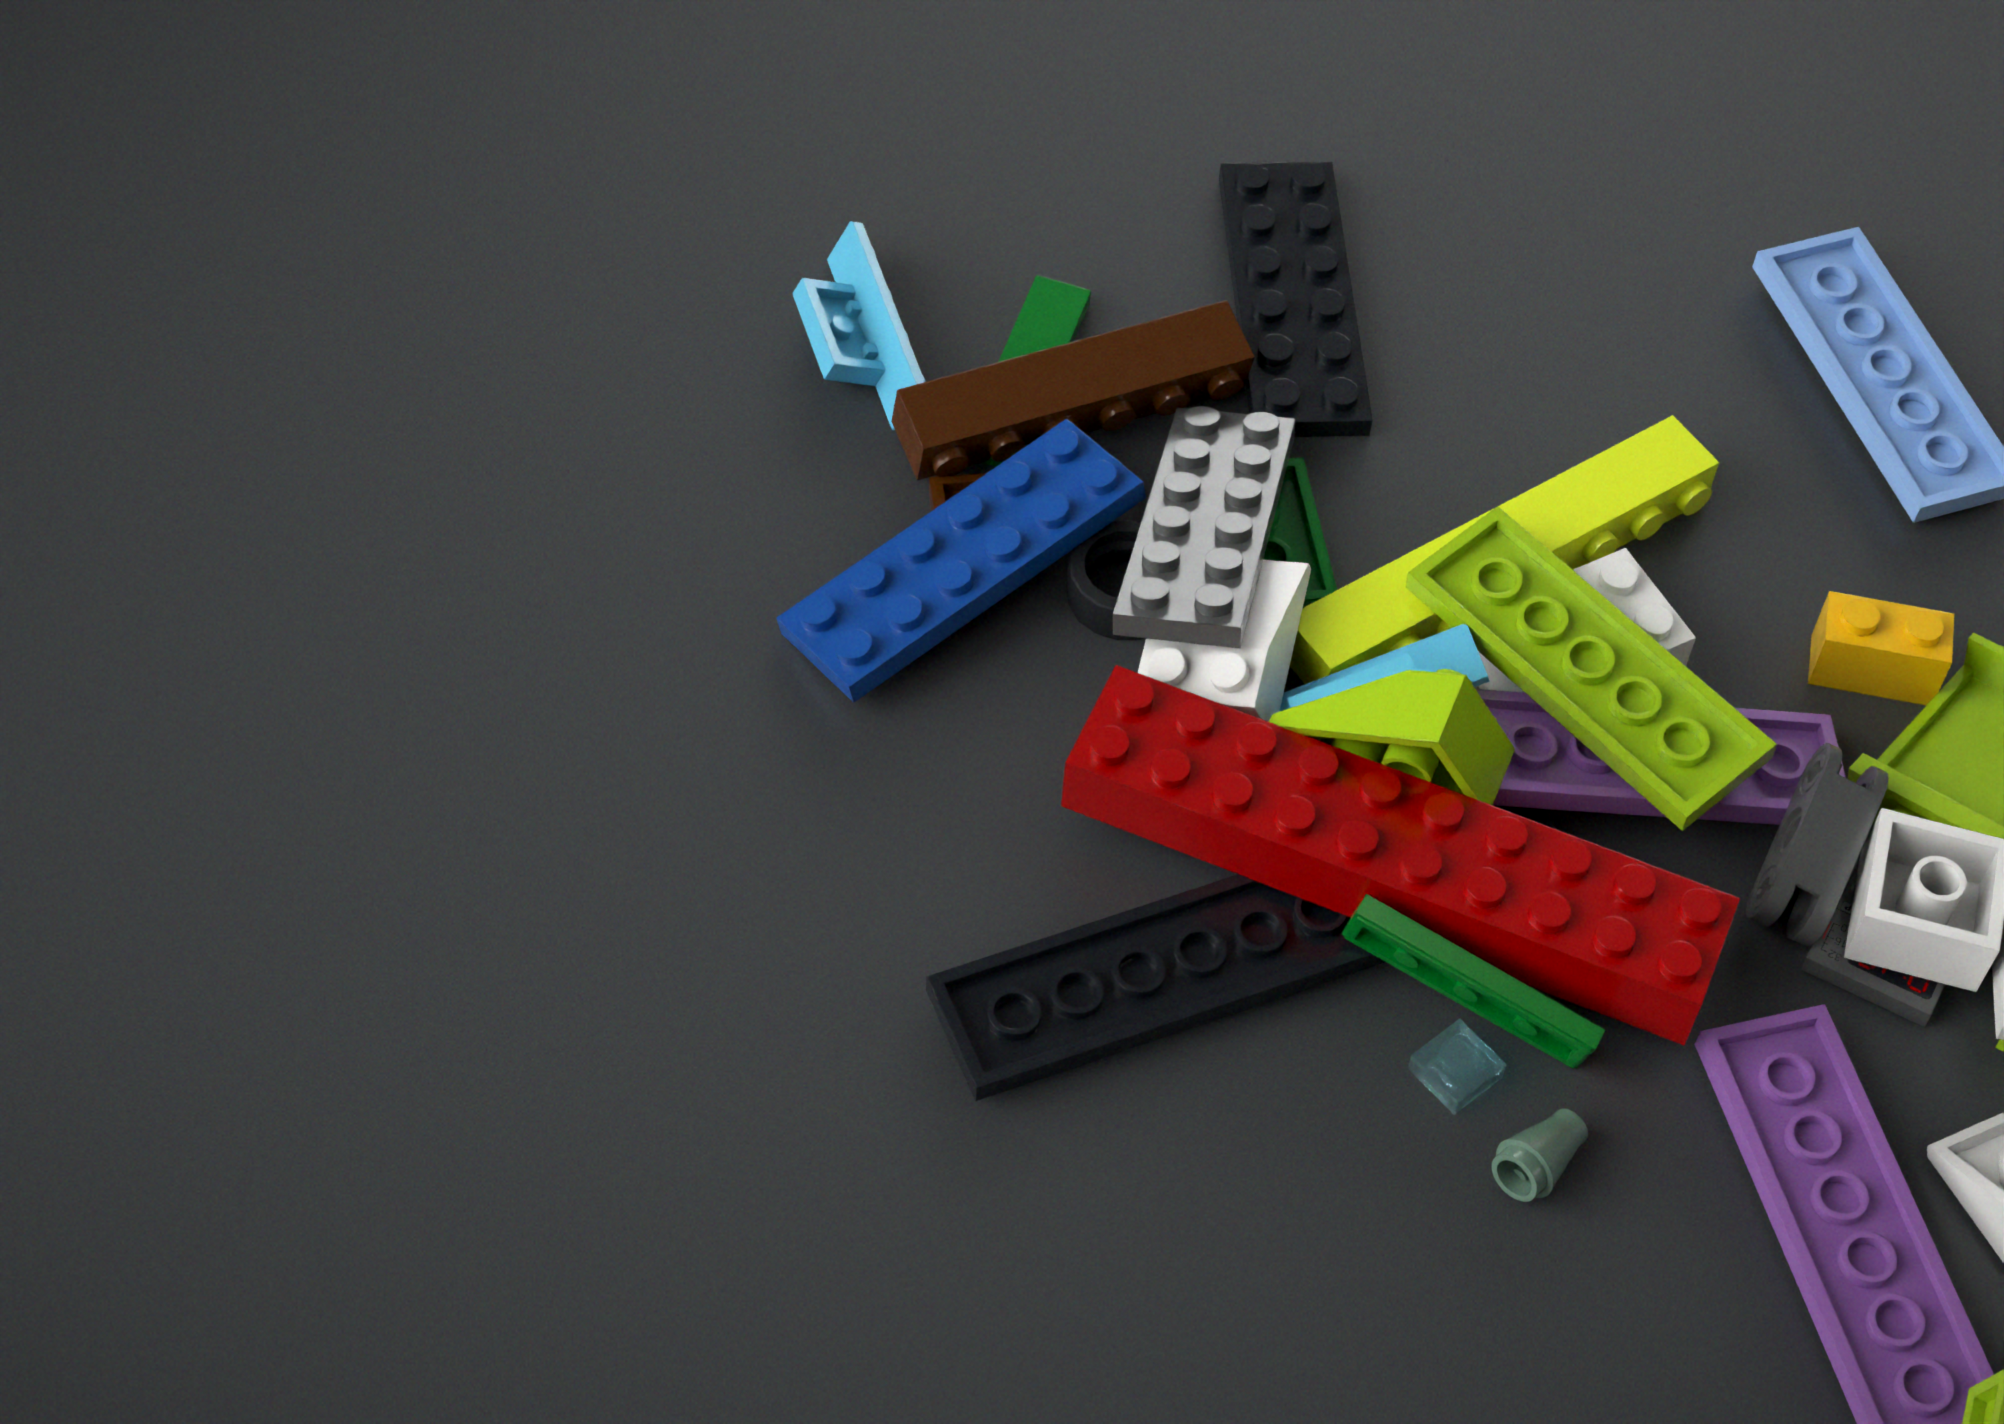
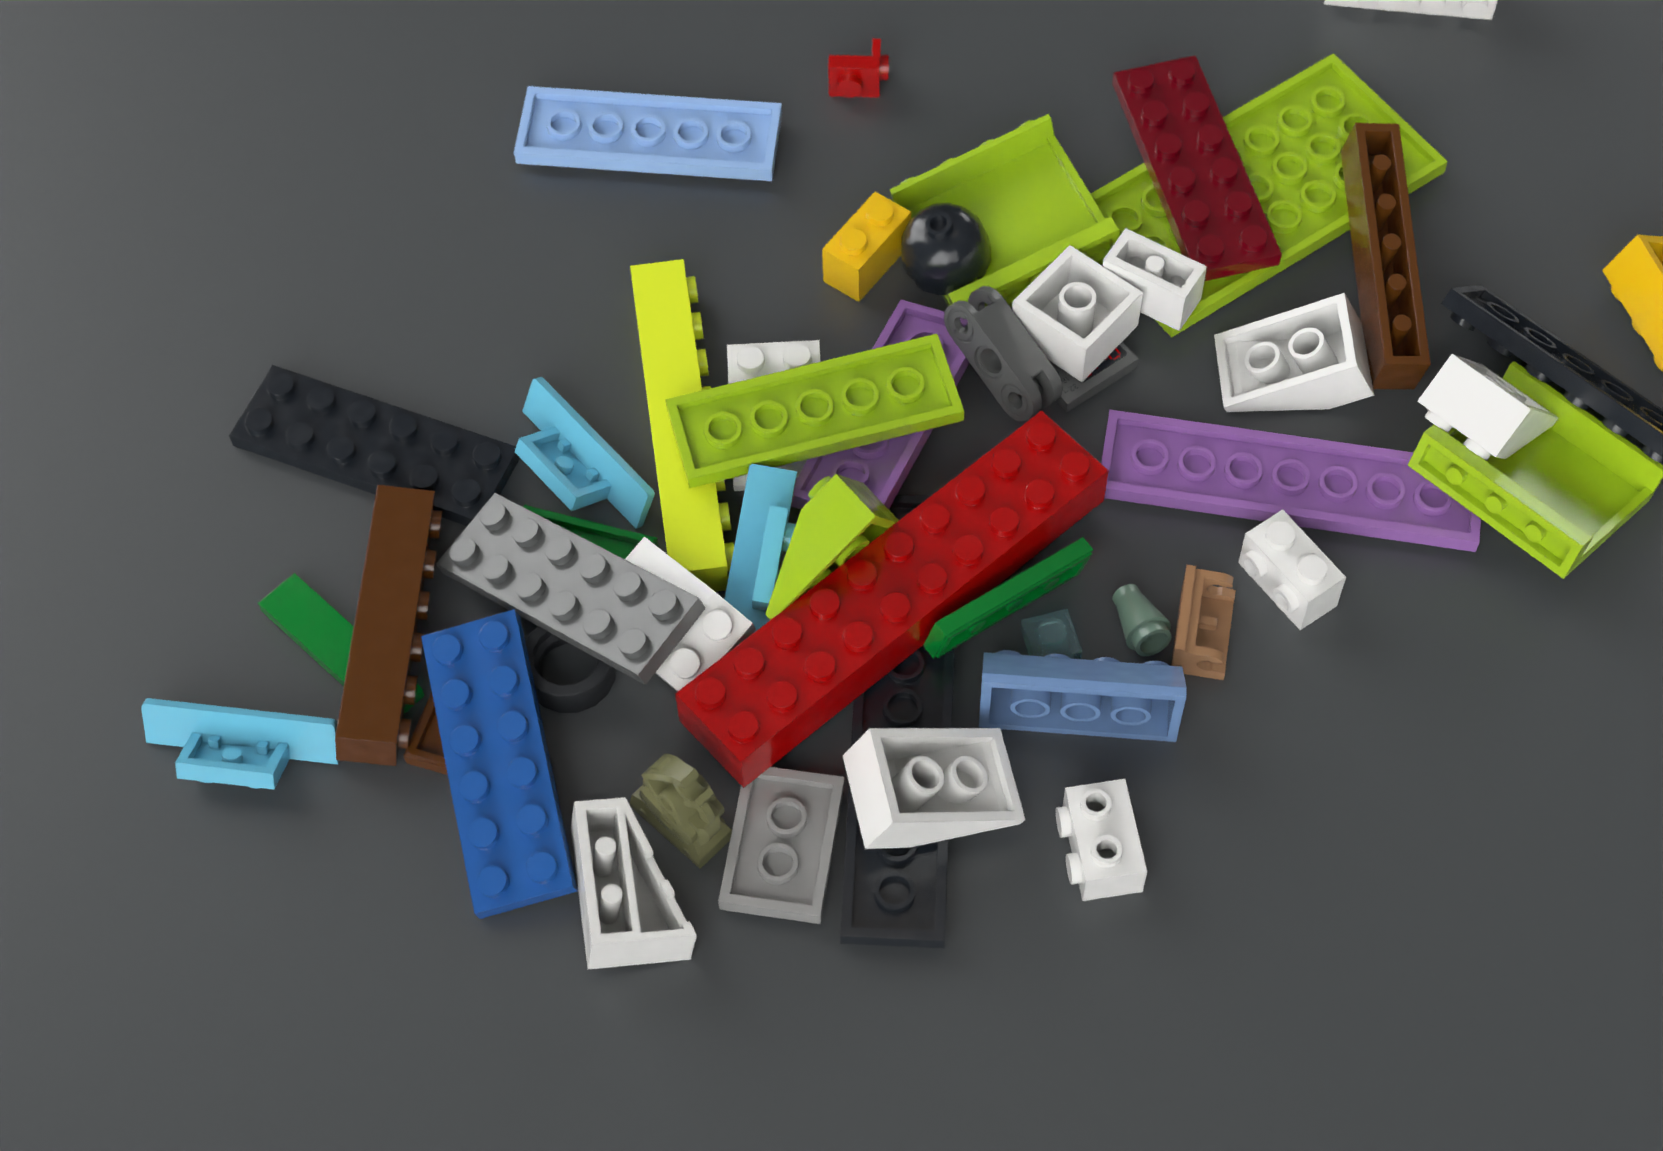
camera: 60 degrees left, 5 degrees up
none -> medium azure bracket [515,377,655,528]
none -> white wedge [571,797,697,969]
none -> olive piece [629,754,732,869]
none -> light grey plate [718,767,845,924]
none -> white slope [843,728,1025,849]
none -> black cylinder [901,203,991,295]
none -> medium blue slope [978,650,1187,742]
none -> white brick [1056,779,1147,901]
none -> medium nougat hinge [1171,565,1236,680]
none -> white brick [1238,509,1346,630]

